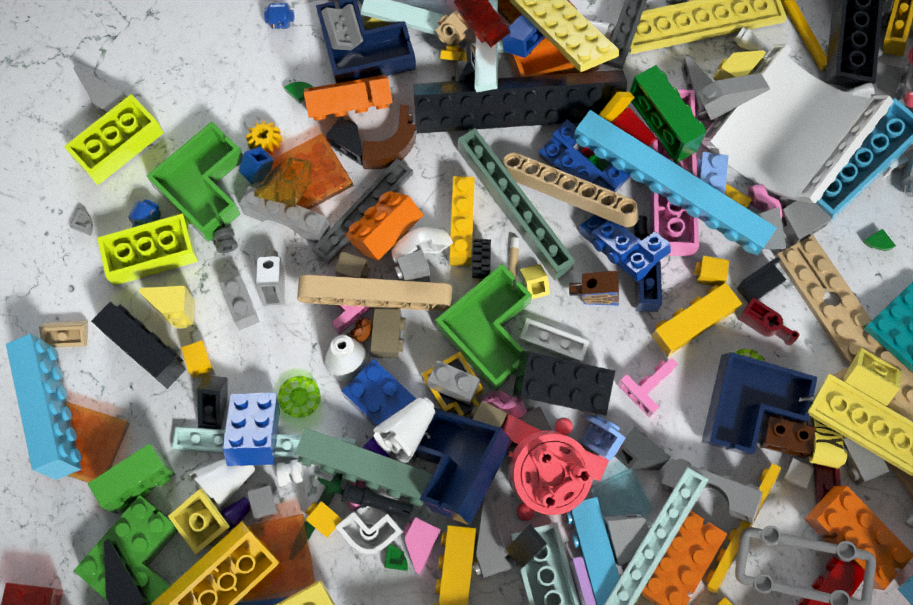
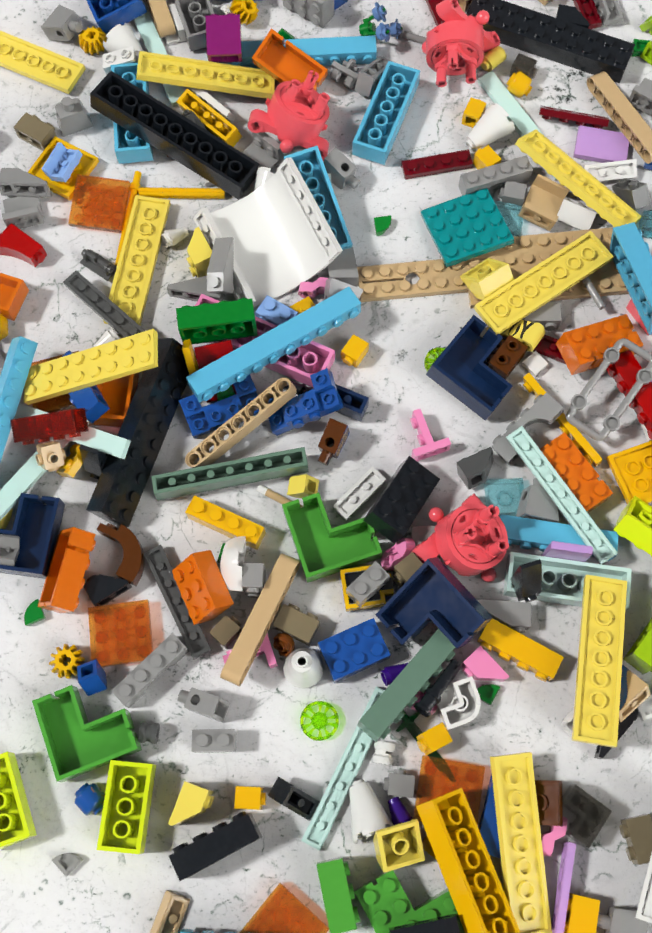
camera: 65 degrees left, 0 degrees up
brick [223,392,280,466] -> none
clear yellow slope [254,157,311,206] -> none
white cone [373,398,435,463] -> none
black tyre [472,239,491,279] -> none
light blue bracket [579,413,626,461] -> none
yellow brick [652,283,742,357] -> none
black panel [737,257,787,303] -> none
dark red piece [738,297,800,346] -> none

